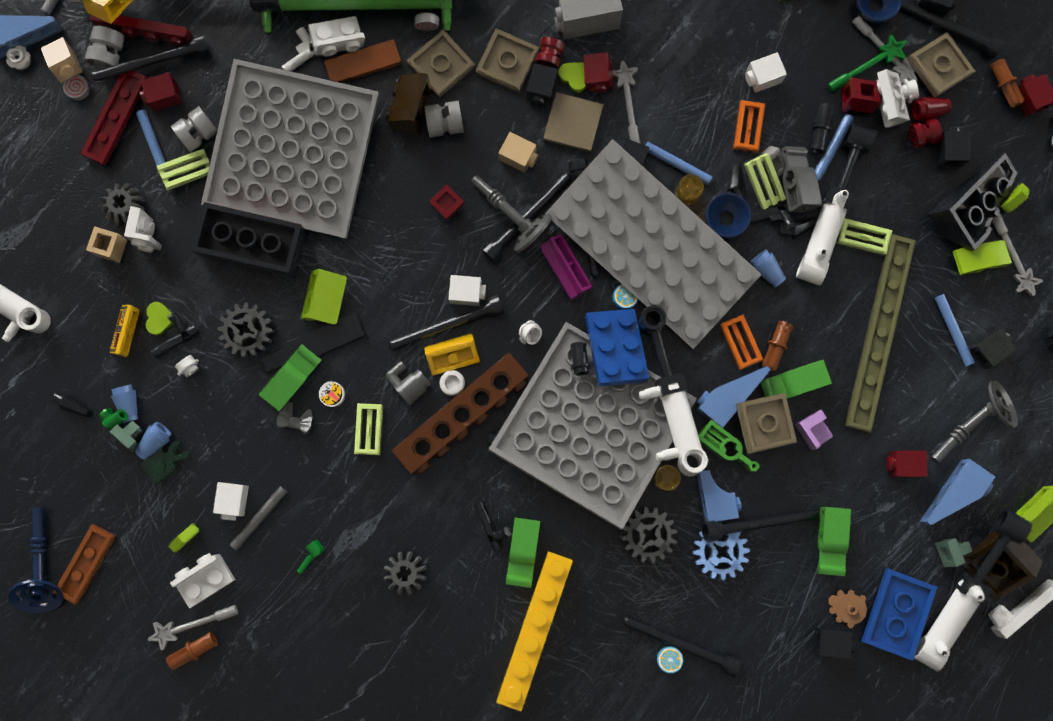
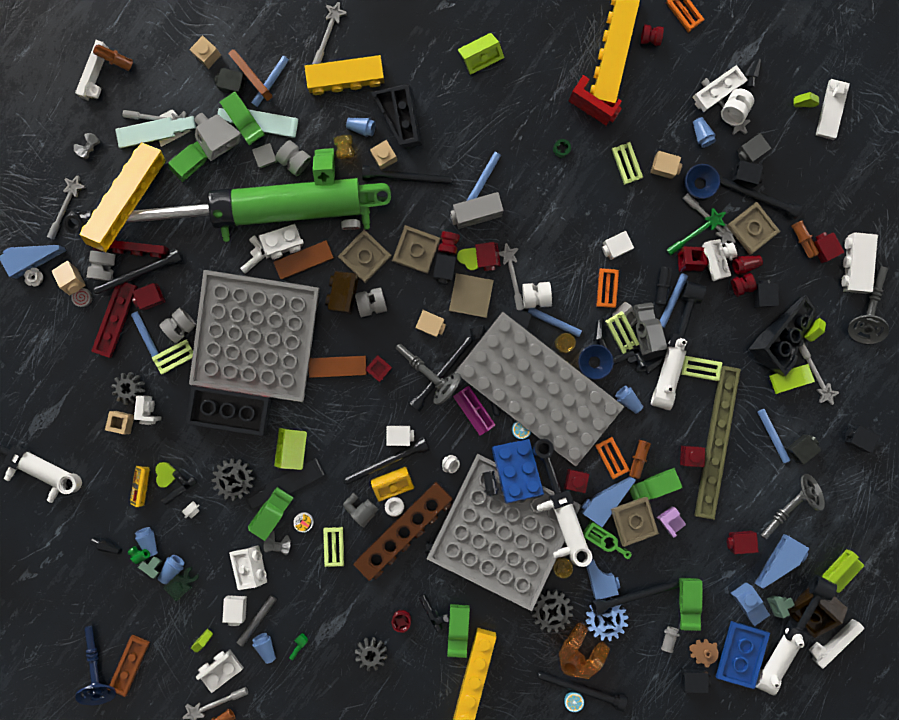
camera: 10 degrees left, 5 degrees up
none -> white bracket [229,545,267,590]
none -> medium blue cone [252,633,276,664]
none -> dark orange tile [309,356,367,378]
none -> dark red wheel [391,610,412,633]
none -> white wheel [522,282,552,309]
none -> clear orange piece [559,622,610,679]
none -> dark red brick [564,469,589,493]
none -> light grey pin [661,626,680,653]
none -> dark red brick [680,445,705,467]
none -> medium blue arch [731,583,770,626]

